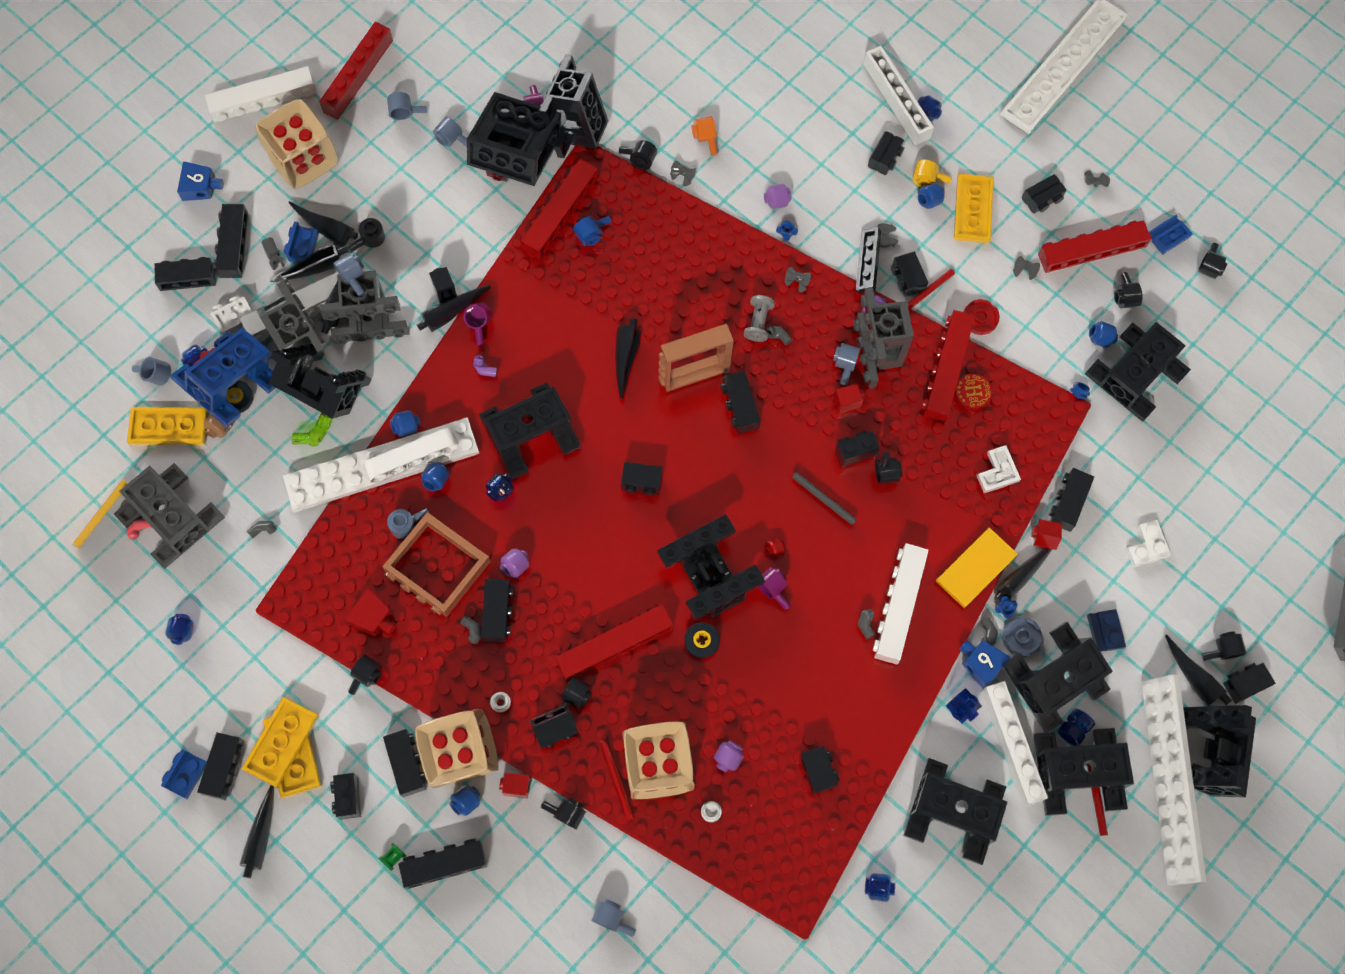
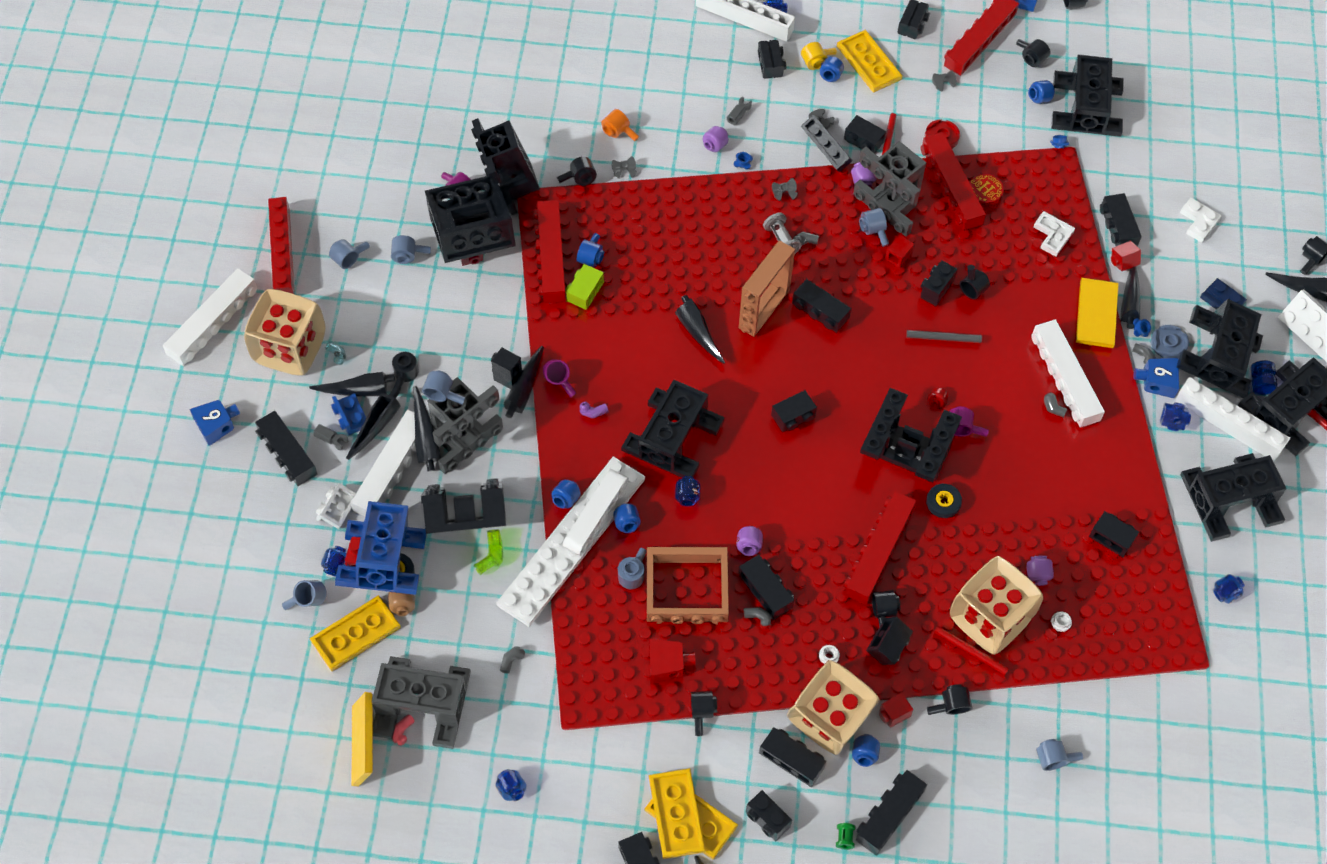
camera: 35 degrees left, 10 degrees down
black brick [154,257,216,291] -> none
dark grey piece [256,275,325,352] -> none
none -> clear light blue arm [325,341,346,365]
none -> lime brick [565,264,604,310]
none -> dark grey bar [727,97,752,126]

